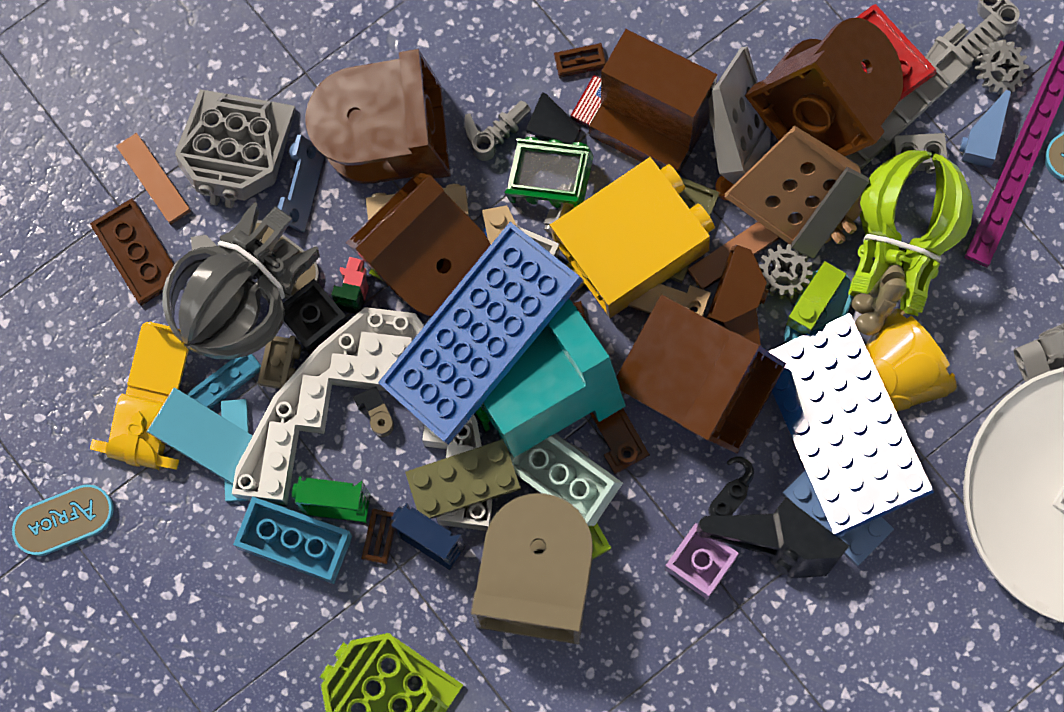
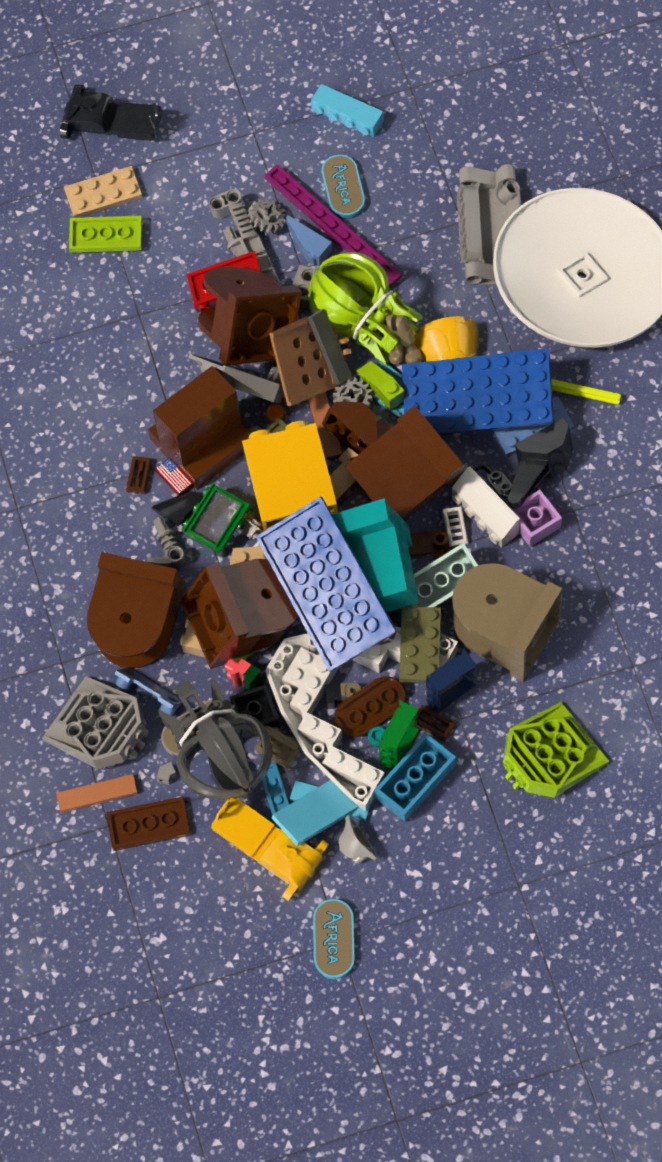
camera: 70 degrees left, 10 degrees down
none -> reddish brown tile [335,676,406,737]
none -> light grey hat [339,815,379,864]
none -> teal tile [368,726,385,747]
none -> white slope [442,506,468,547]
none -> white slope [452,466,520,548]
none -> neon yellow axle [551,379,621,405]

